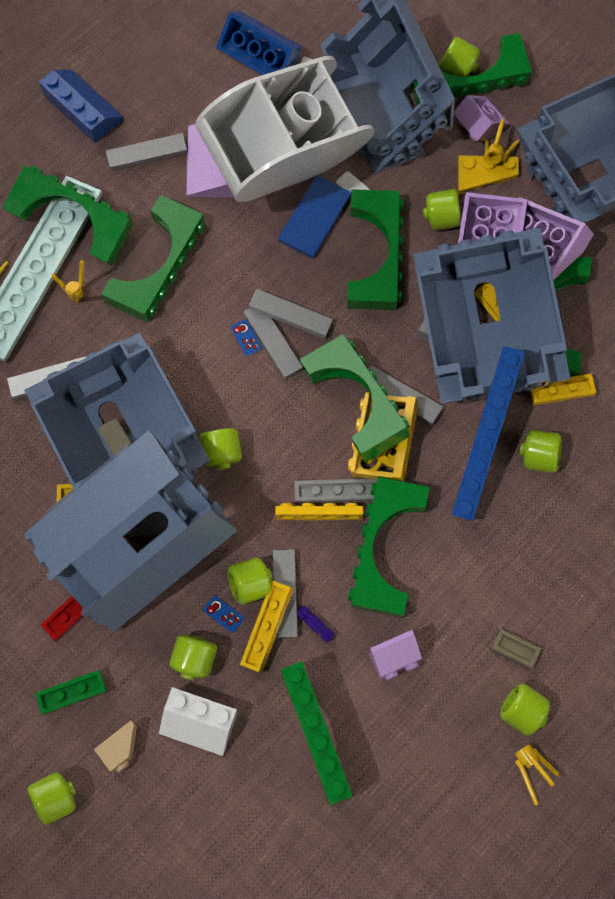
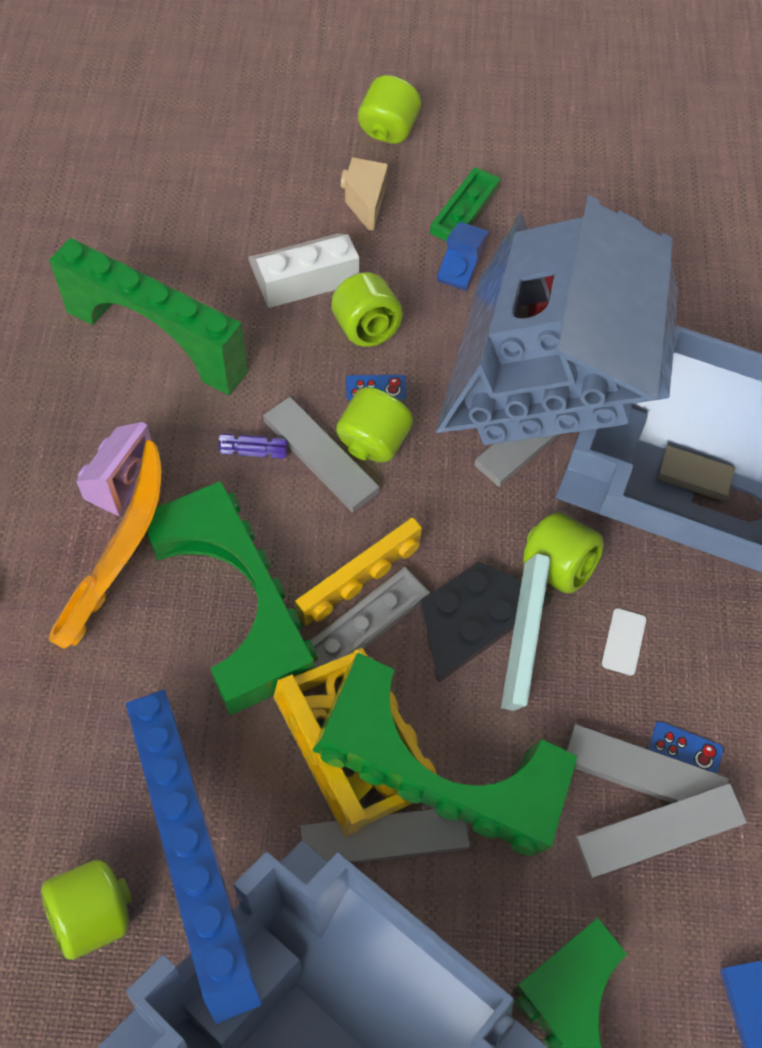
camera: 135 degrees right, 10 degrees down
yellow plate [240,580,294,673] -> none
none -> light orange plant [49,439,161,649]
none -> black wing [420,562,552,683]
none -> blue slope [437,222,489,291]
none -> light aqua tile [501,554,550,711]
none -> white sticker [602,608,646,676]

